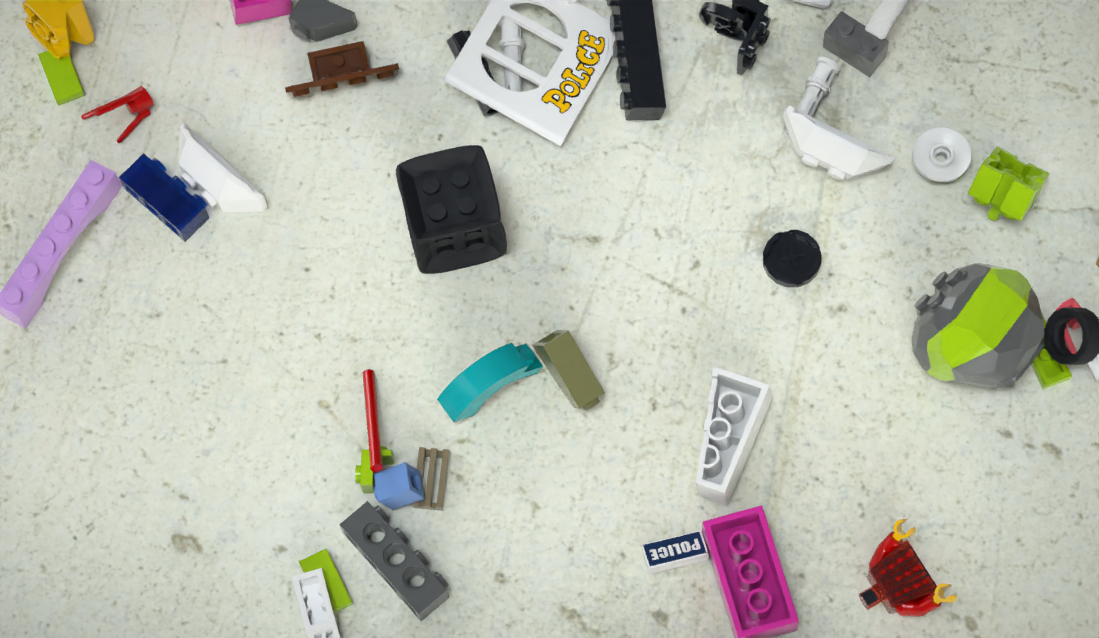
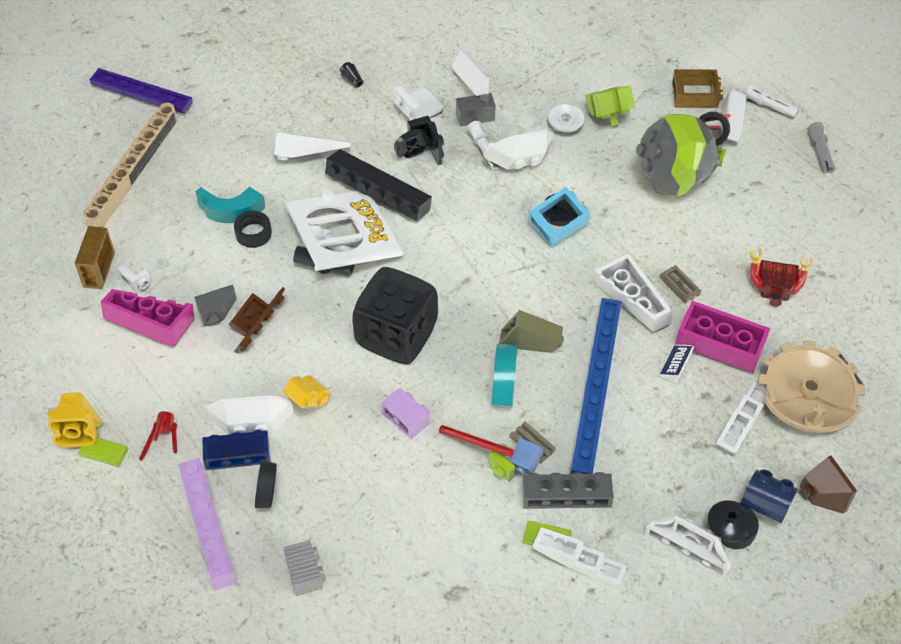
camera: 55 degrees left, 15 degrees down
none -> black tyre [255,460,277,508]
none -> yellow brick [282,375,331,408]
none -> light grey brick [283,540,325,596]
none -> lavender brick [381,388,430,440]
none -> medium azure window [529,187,590,248]
none -> blue plate [571,298,622,474]
none -> dark tan tile [660,265,701,304]

